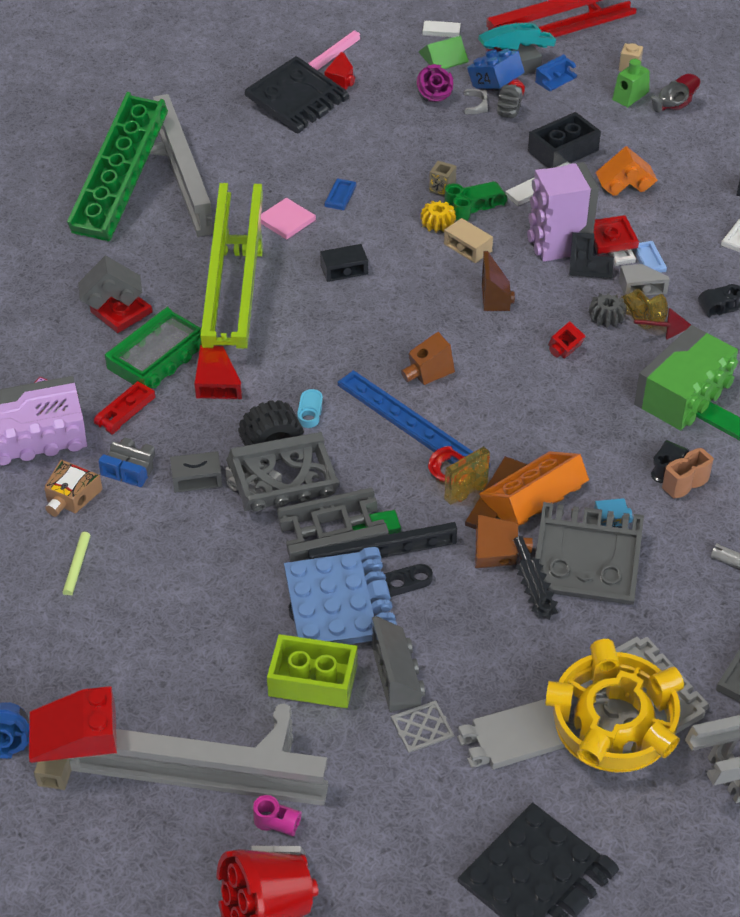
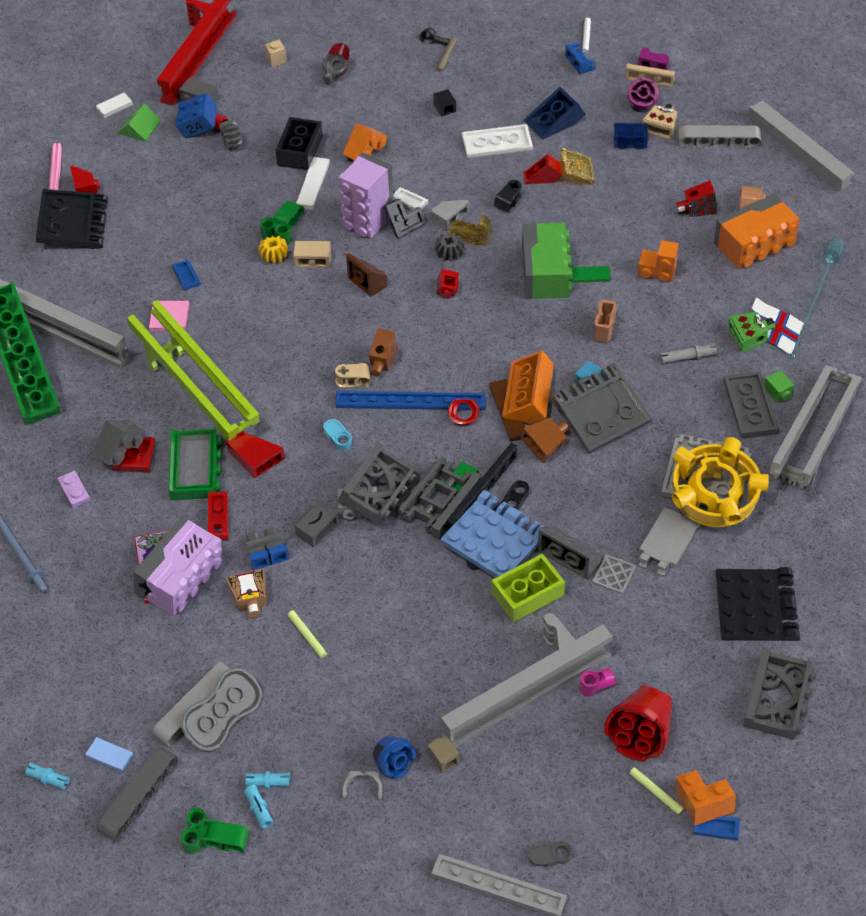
camera: 40 degrees left, 5 degrees up
red slope [29,686,117,763] -> none
black tyre [238,400,304,464] -> none
light grey window [251,846,306,856] -> none
black brick [320,244,368,282] -> none
magenta cone [417,64,453,102] -> none
dark tan brick [429,161,457,196] -> none
clear yellow plate [444,446,490,505] -> none
light grey cap [464,89,488,114] -> none
teal slope [478,23,556,51] -> none
black piece [513,536,558,620] -> none
blue hinge [535,54,577,92] -> none
red plate [593,215,639,254] -> none
bright green torso [612,59,650,108] -> none
light blue tile [633,241,667,273] -> none
dark red piece [634,308,691,340] -> none
black piece [651,440,689,483] -> none
none -> lavender plate [57,471,90,508]
none -> tan piece [335,363,371,388]

